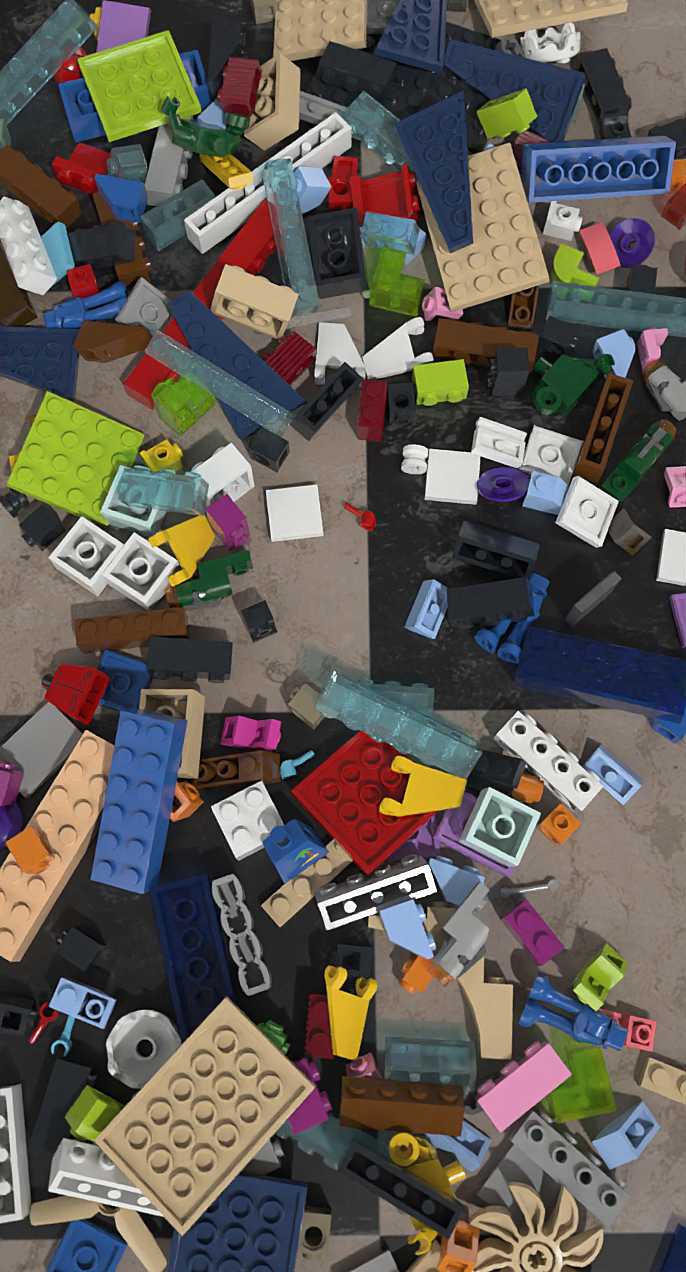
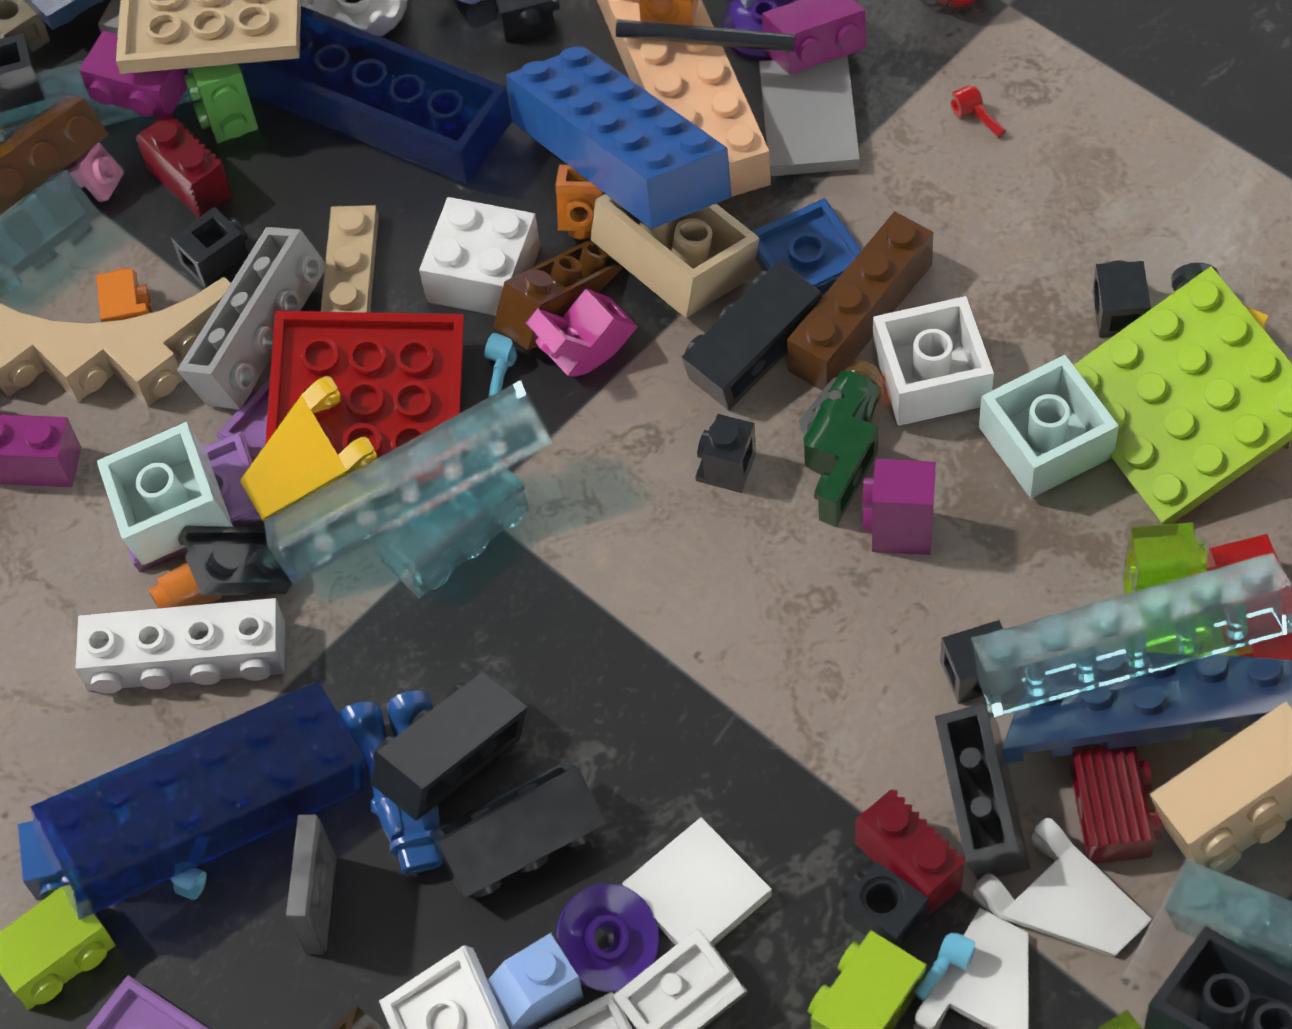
camera: 140 degrees right, 15 degrees down
red torso [42,664,111,725] -> none
white brick [49,516,124,597] -> none
clear light blue brick [118,466,209,516] -> none
yellow brick [140,439,183,479] -> none
yellow flag [148,514,215,587] -> none
white brick [189,443,255,508] -> none
light grey brick [212,874,272,996] -> none
blue torso [262,819,329,884] -> none
white tile [266,485,323,542] -> none
dark tan brick [287,683,331,730] -> none
yellow flag [325,966,378,1061] -> none
red hand [344,503,376,531] -> none
light blue slope [379,899,436,959] -> none
white wheel [401,445,428,474] -> none
light blue slope [405,579,449,639] -> none
light grey plate [427,882,489,987] -> none
light blue slope [428,856,485,912] -> none
light grey hinge [500,879,559,899] -> none
orange brick [536,803,581,847] -> none
light blue slope [581,744,644,805] -> none
none -> black bar [616,19,796,53]
none -> medium azure hand [913,933,976,1001]

